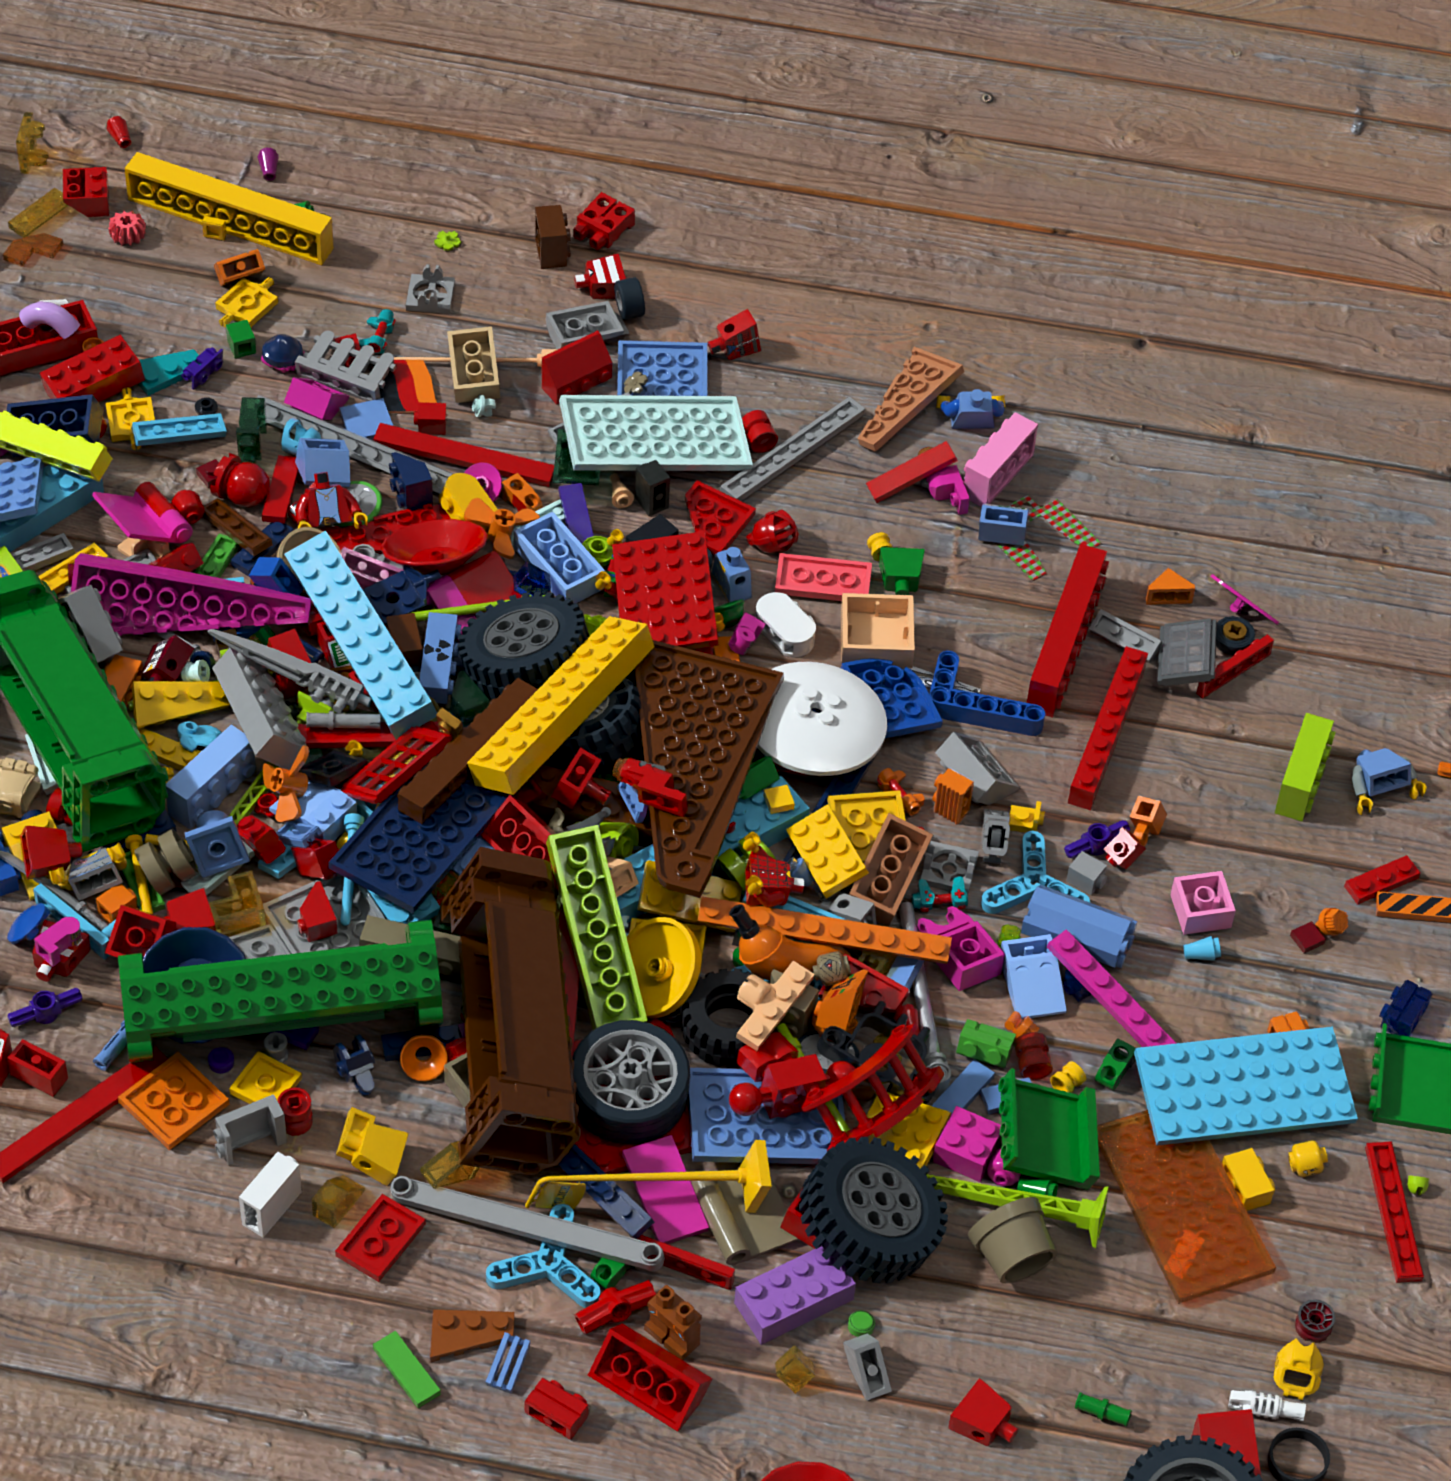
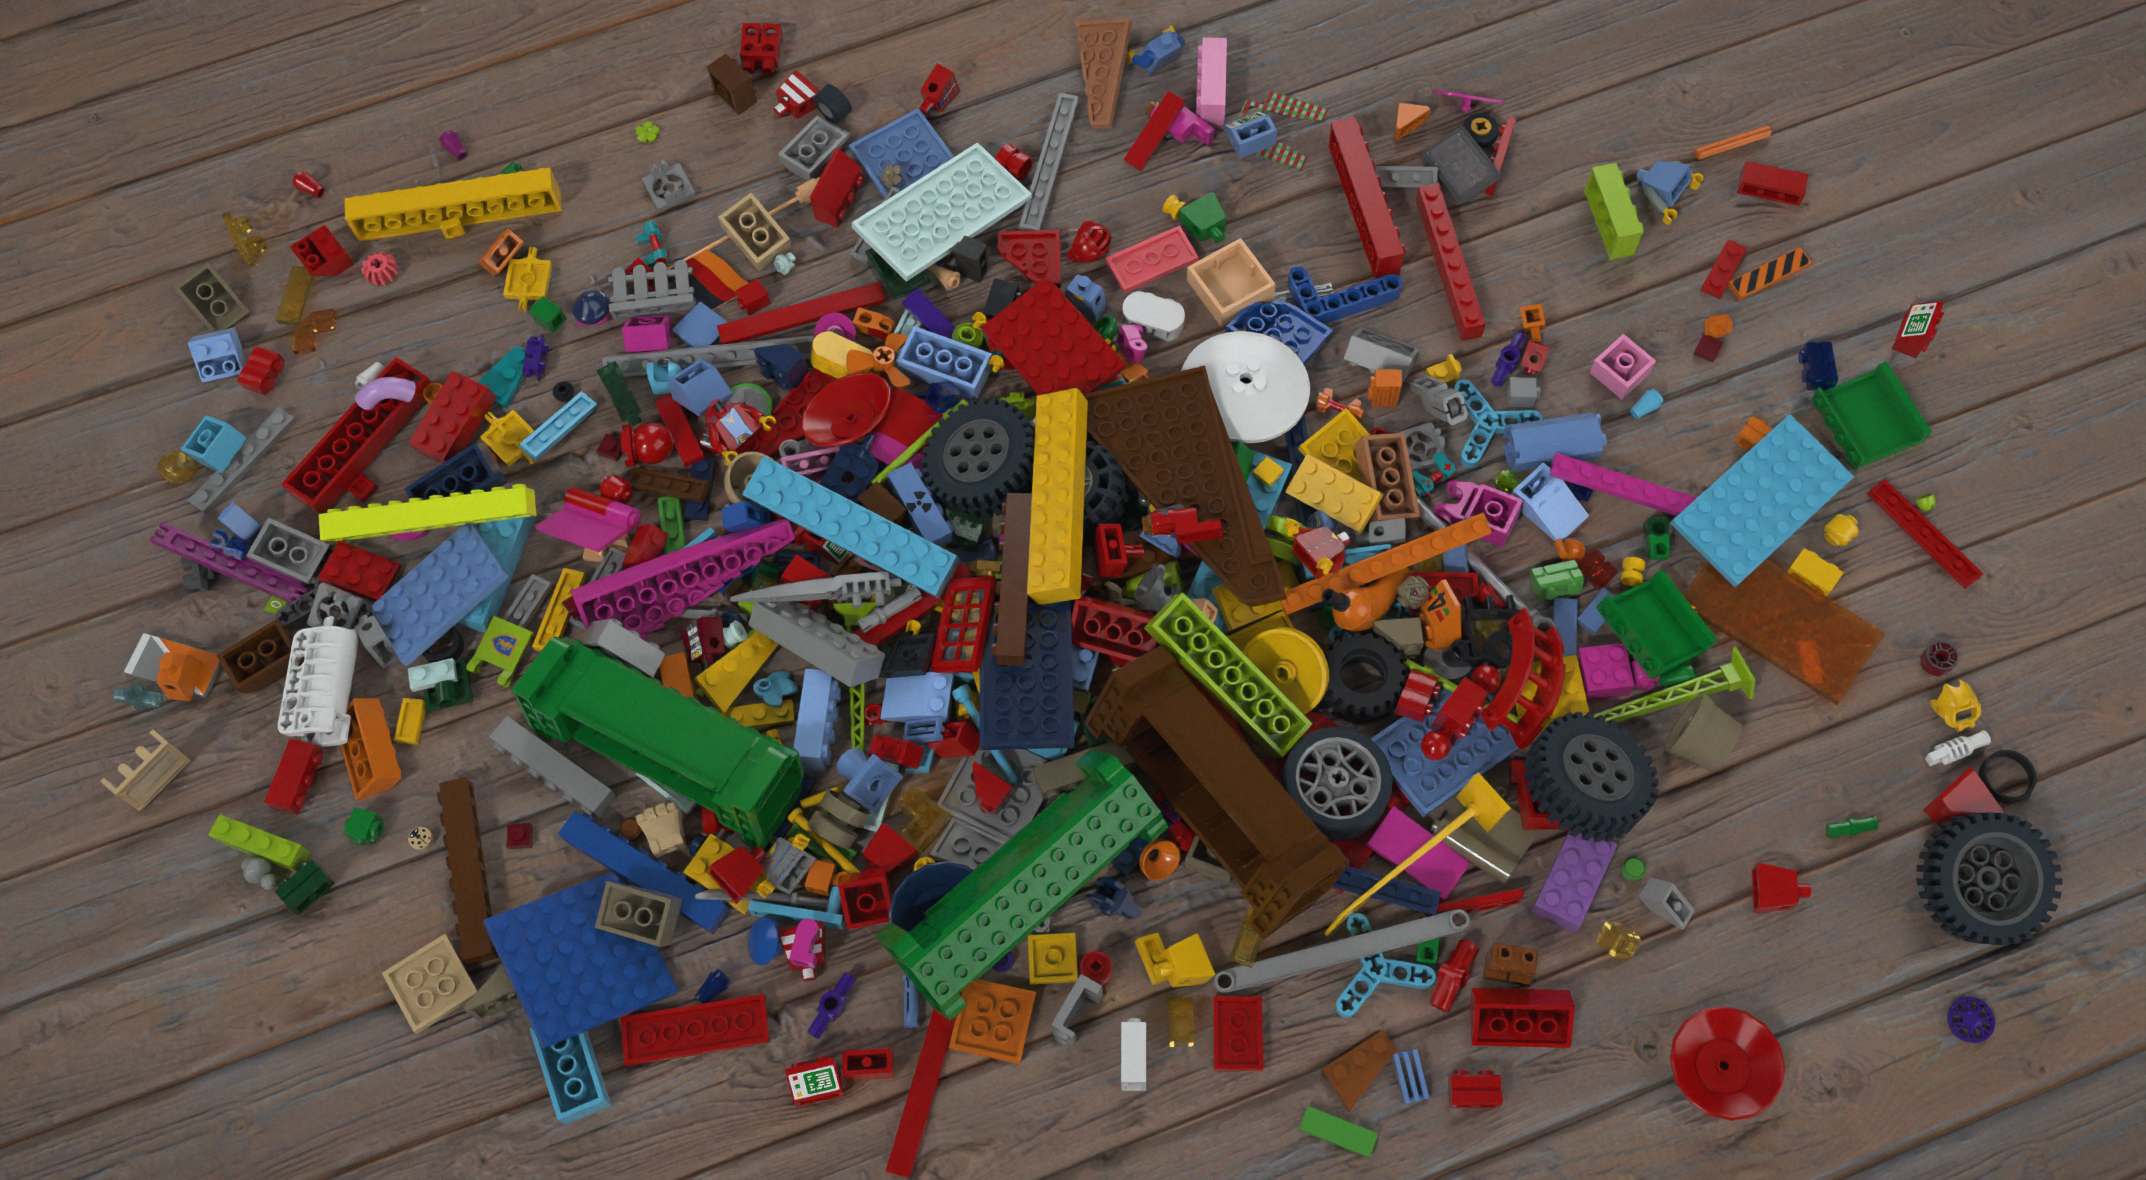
camera: 25 degrees left, 15 degrees up
orange piece [263,745,309,823] -> none
light nougat plate [736,961,815,1051] -> none

